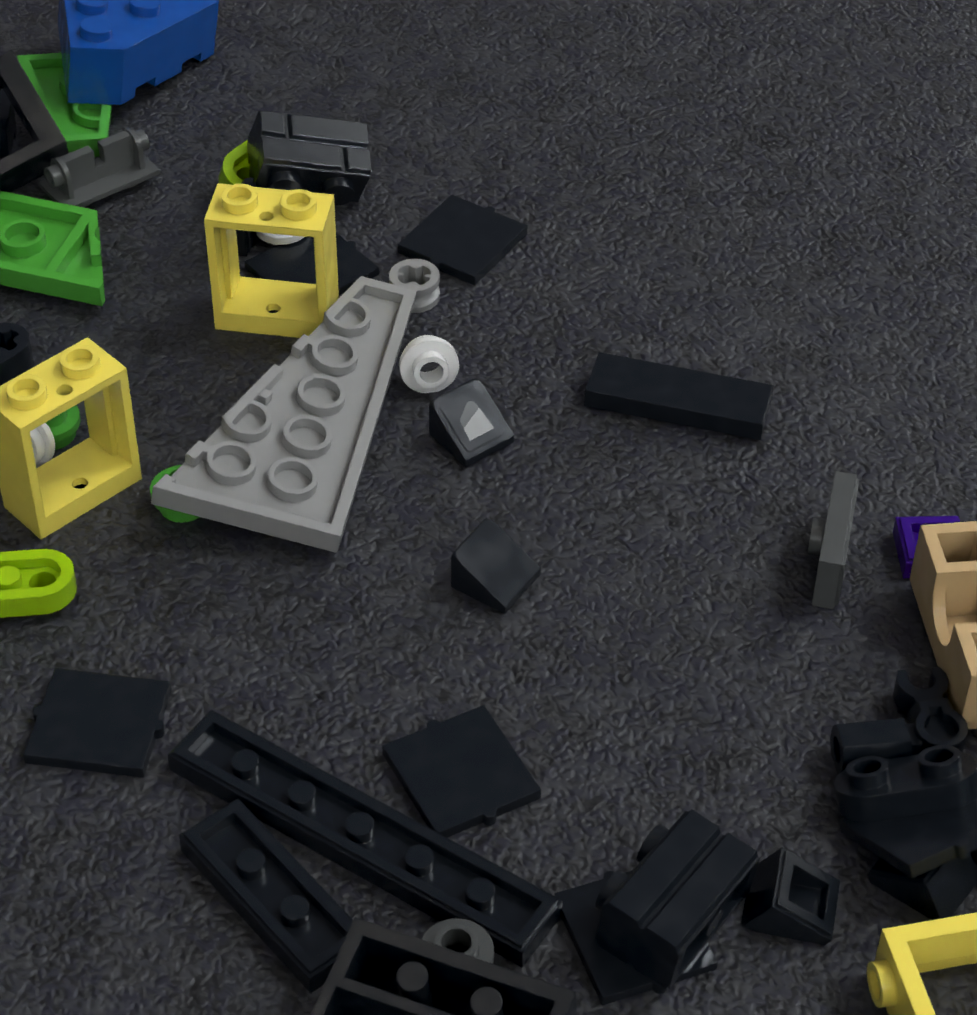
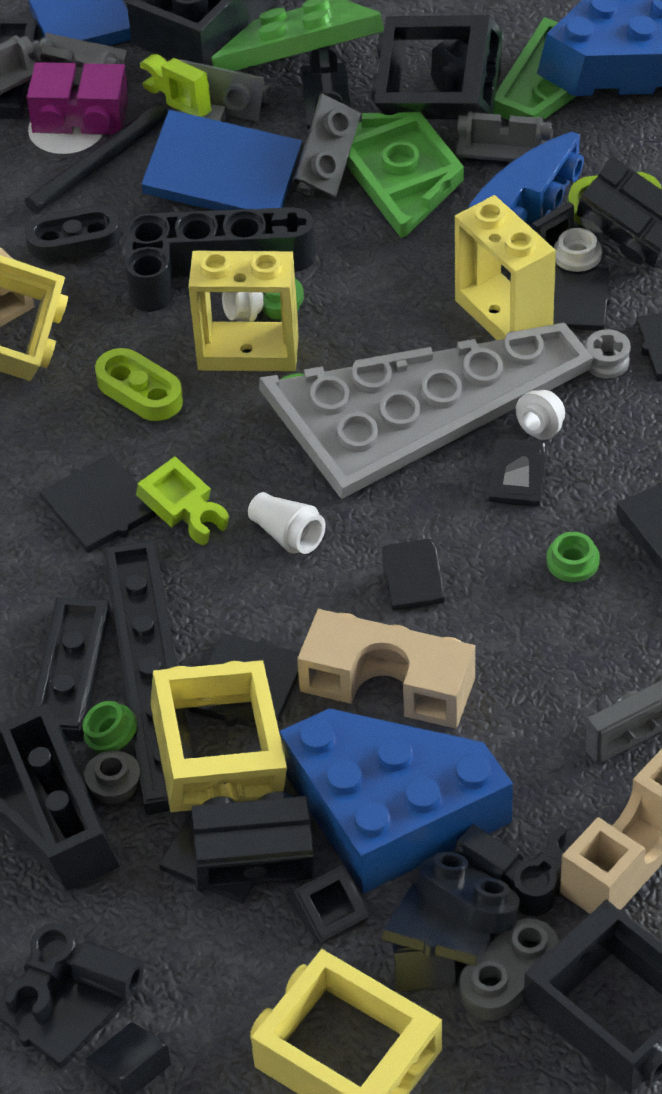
camera: 50 degrees right, 5 degrees up
none -> bright green plate [82,701,137,754]
none -> lime plate [136,456,229,546]
none -> light yellow window [150,660,287,812]
none -> white cone [248,492,326,554]
none -> blue brick [279,708,513,894]
none -> tan arch [297,609,475,729]
none -> blue slope [468,132,584,225]
none -> bright green plate [546,532,600,582]

